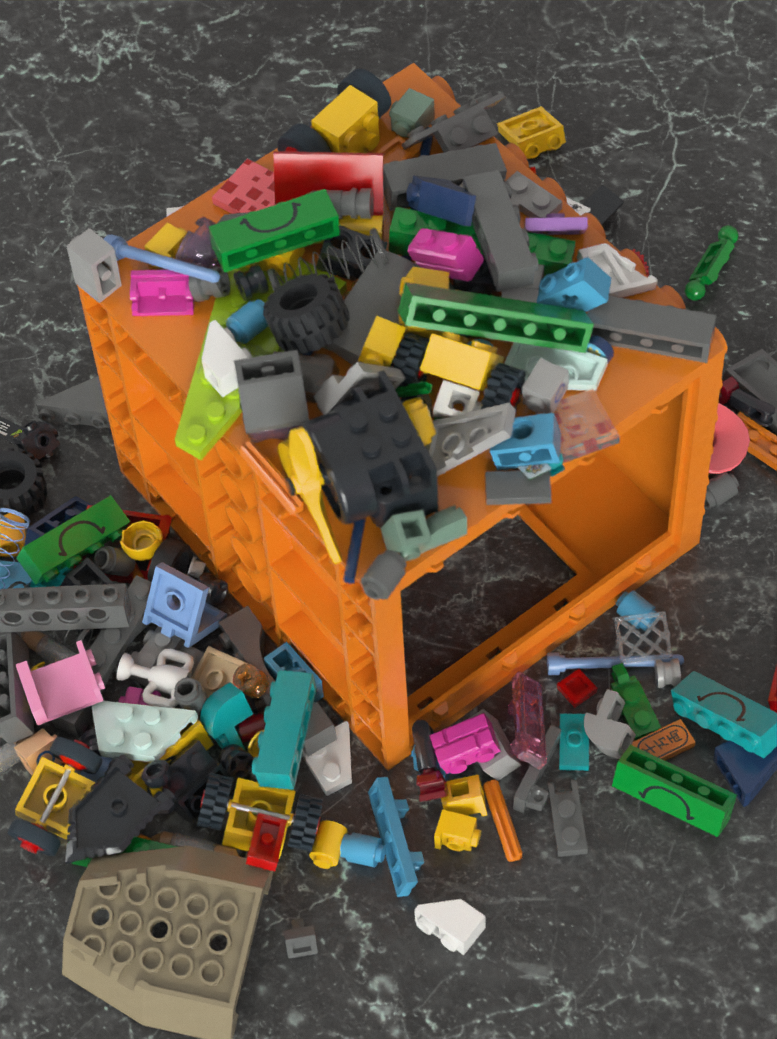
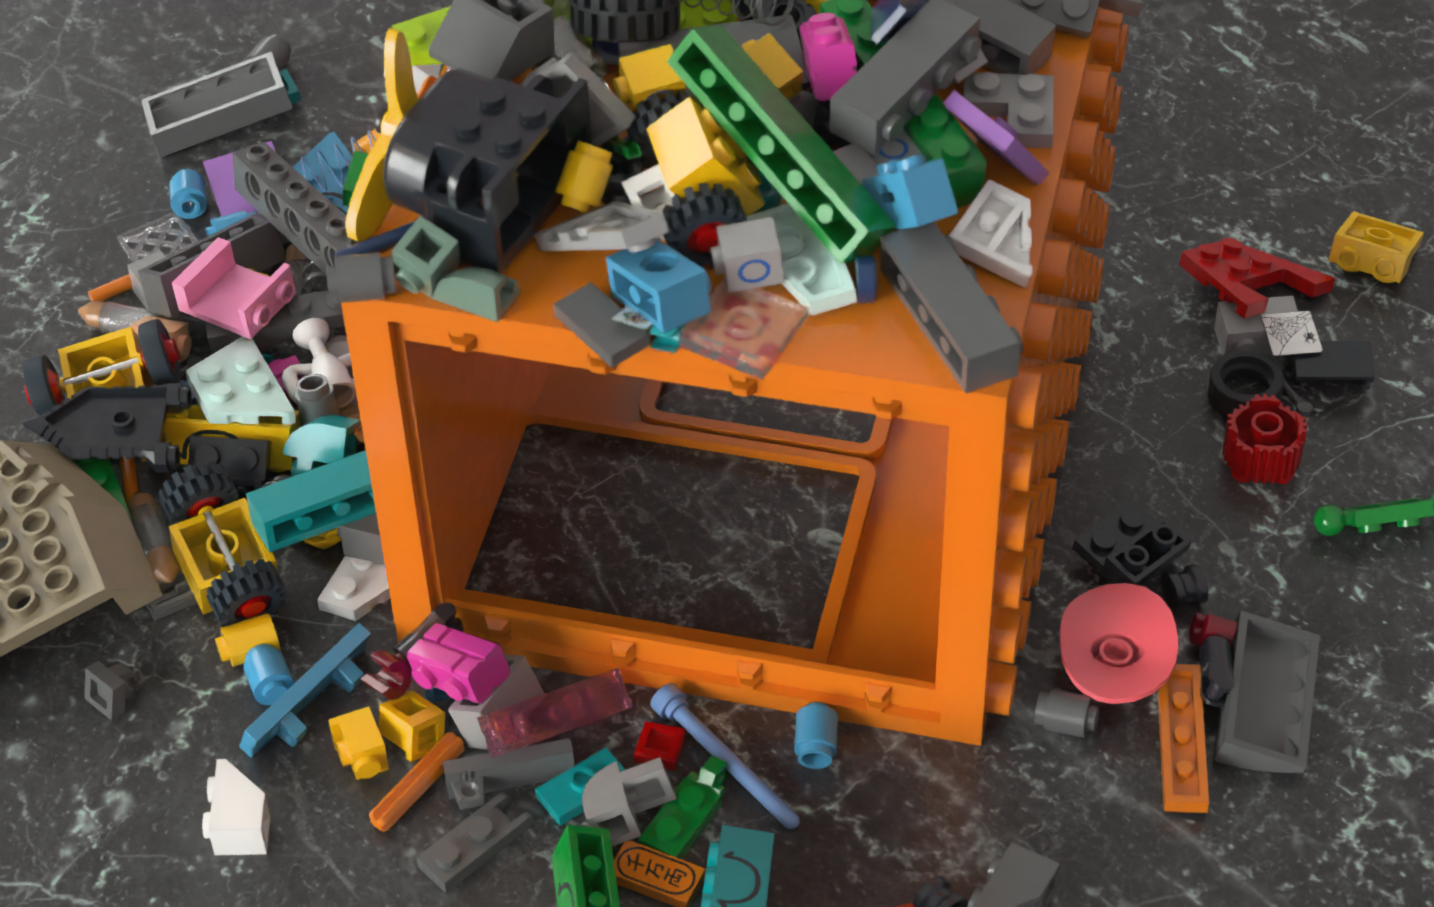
camera: 50 degrees right, 10 degrees down
black tile [141,760,173,789] -> none
red slope [246,812,287,872] -> none
clear window [614,611,673,664] -> none
light grey wheel [654,658,681,688] -> none

